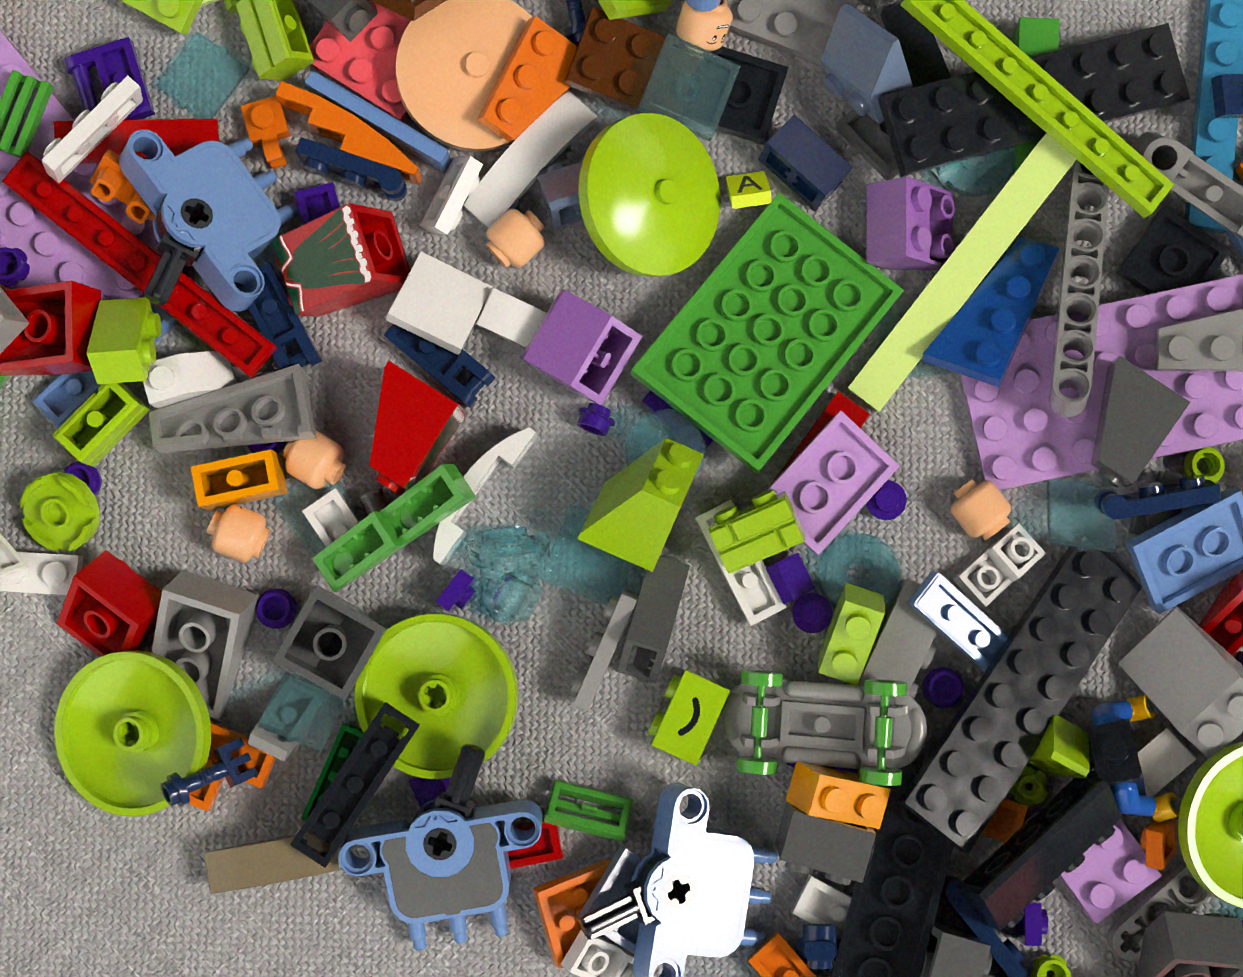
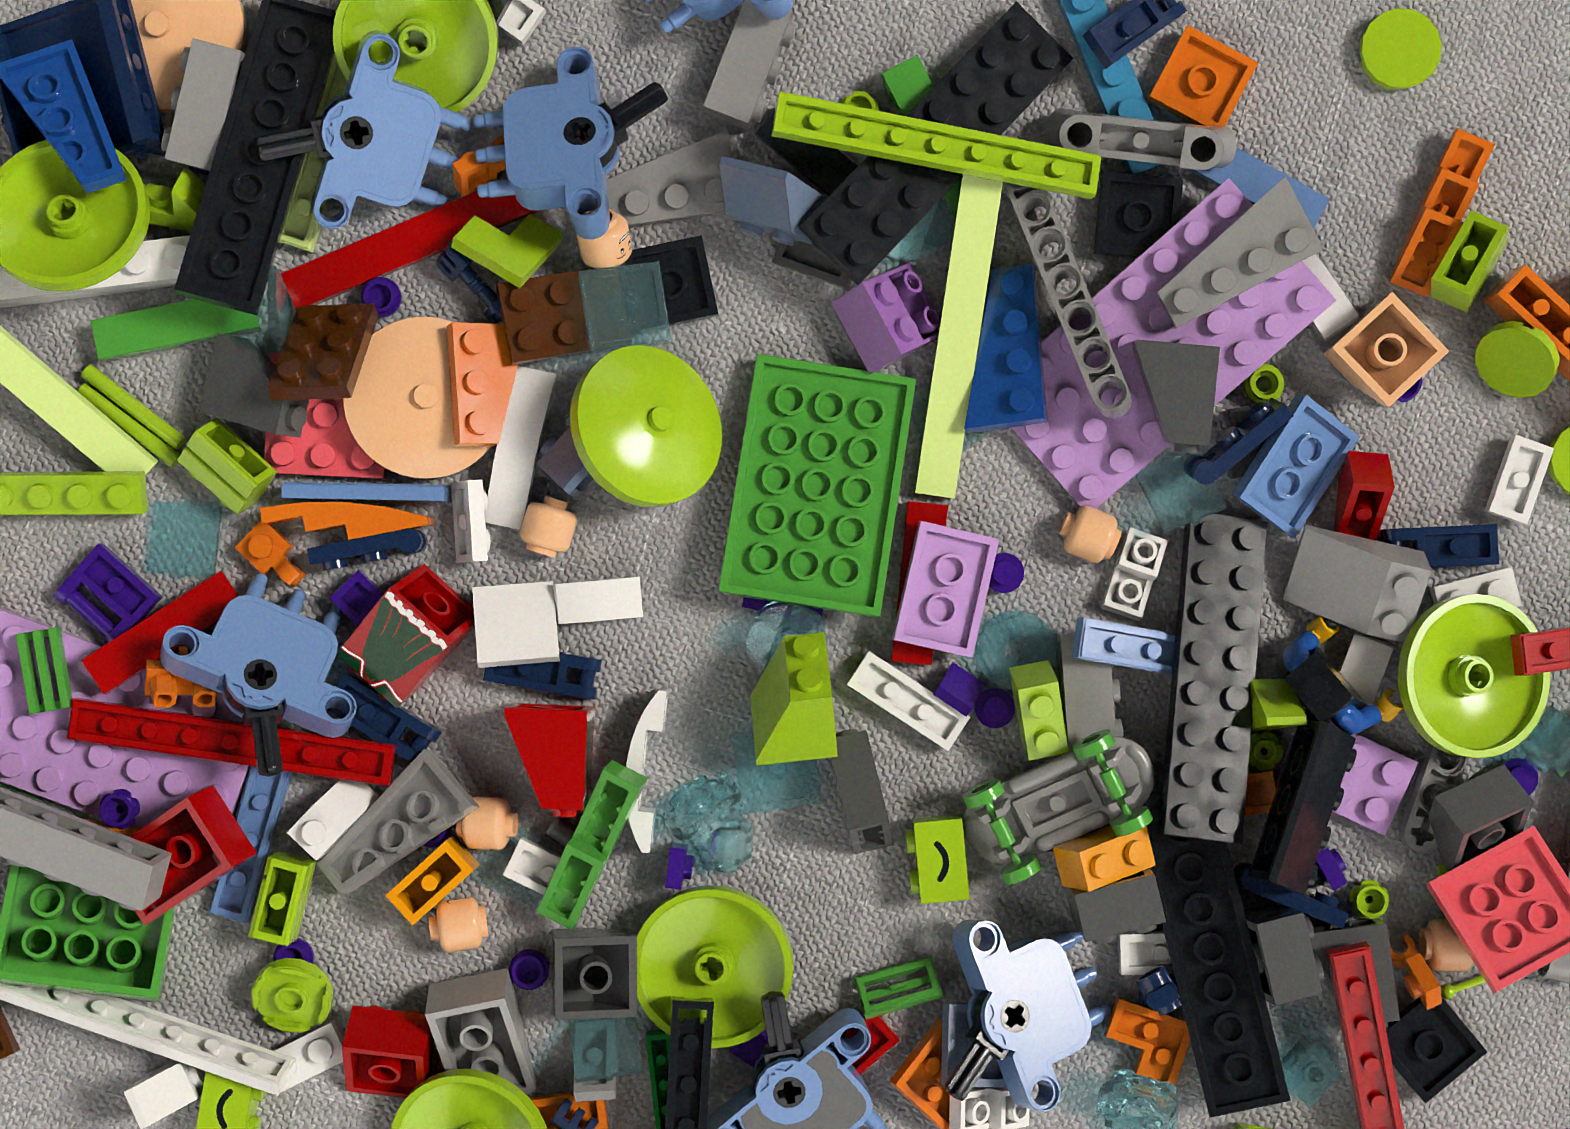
camera: 30 degrees left, 5 degrees up
white plate [41,76,143,183] -> none
lime brick [86,297,162,384] -> none
medium lavender slope [520,289,642,405] -> none
light grey plate [570,588,639,712] -> none
dark purple plate [577,403,615,436] -> none
lime brick [708,489,805,574] -> none
neon yellow tile [725,171,772,209] -> none
dark blue hinge [758,115,853,211] -> none
dark purple plate [922,667,964,708] -> none
orange plate [1141,817,1177,870] -> none

